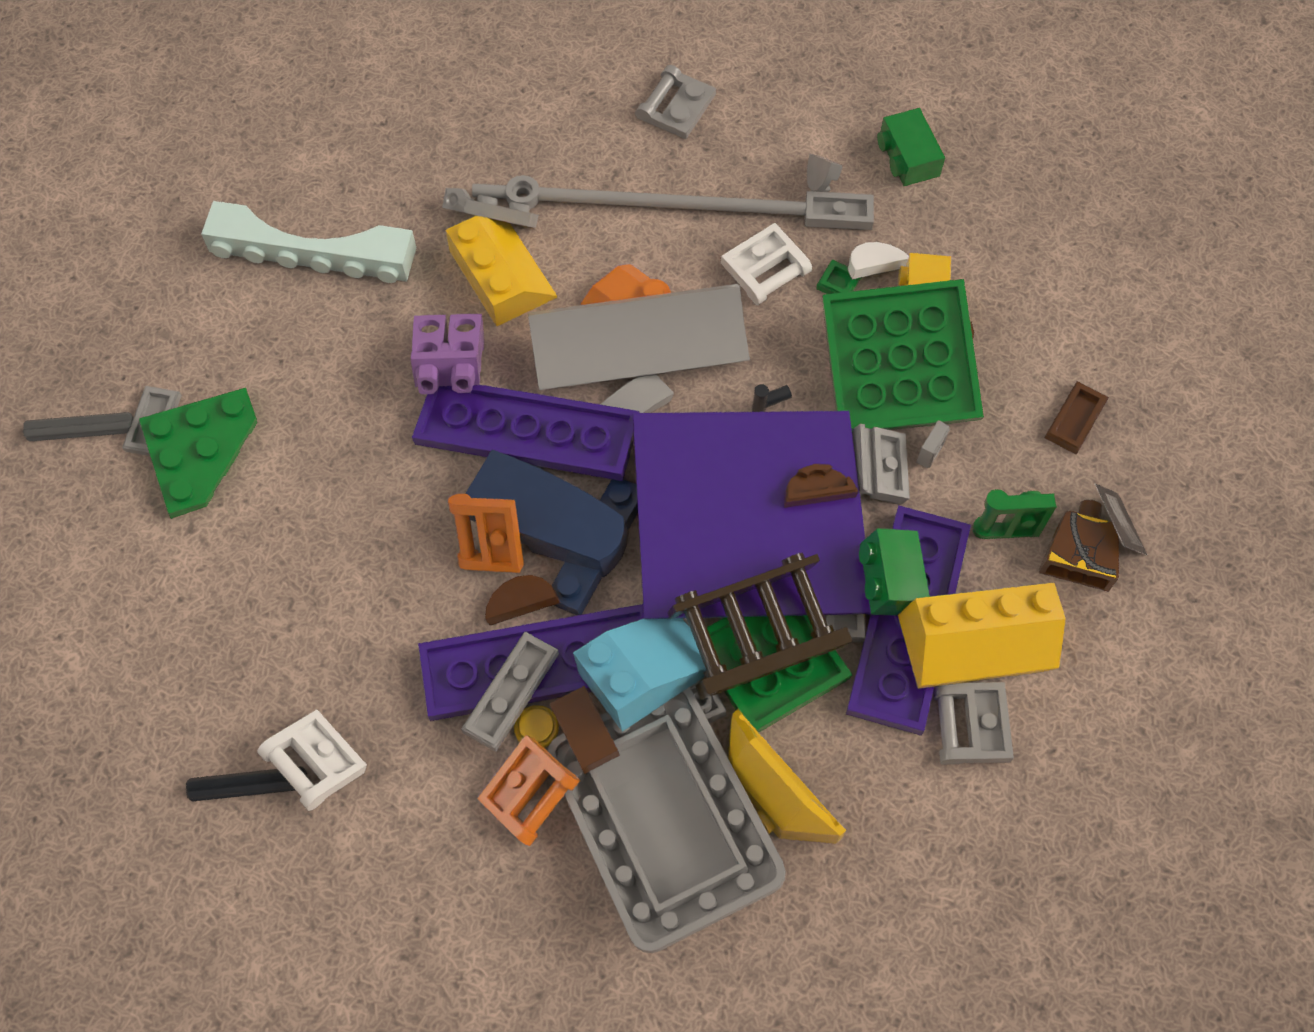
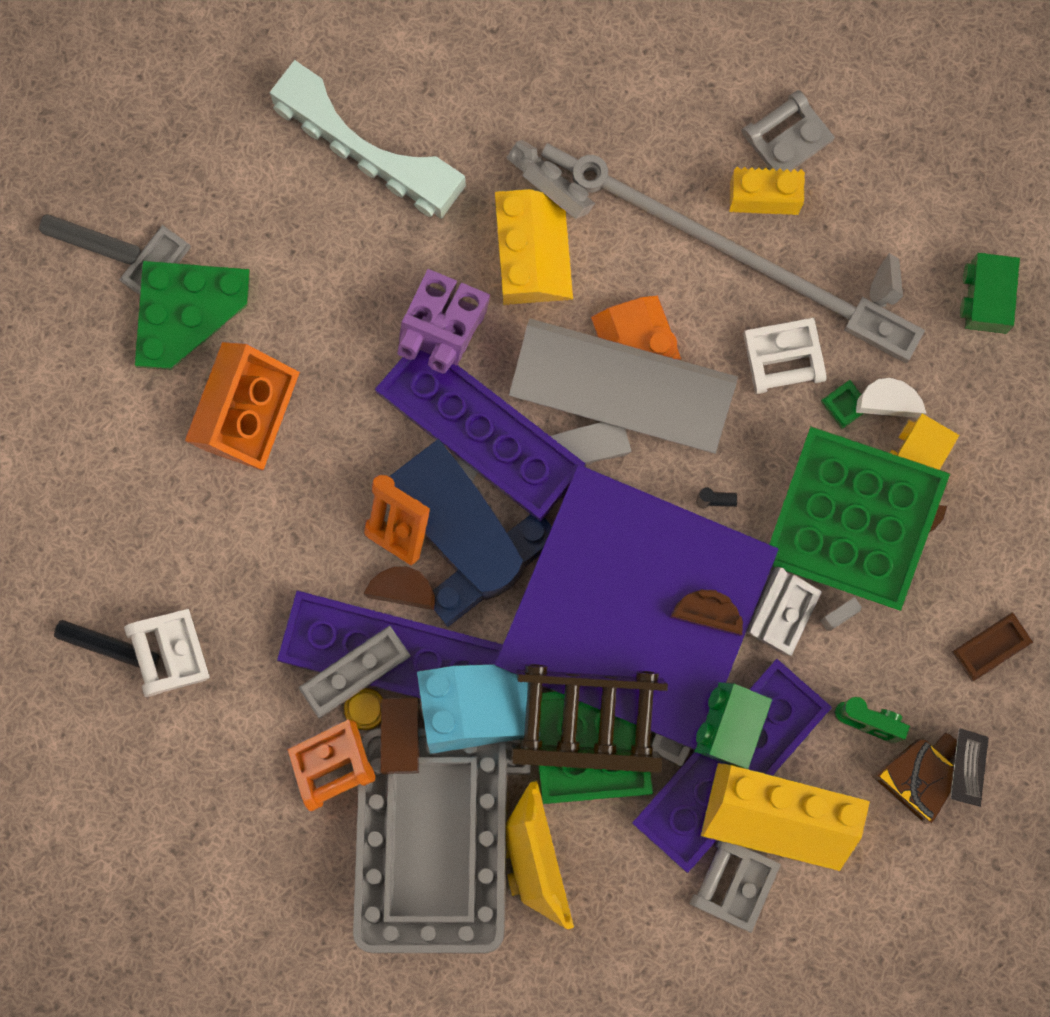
camera: 25 degrees right, 15 degrees up
none -> orange slope [185,342,300,471]
none -> yellow brick [729,166,805,215]

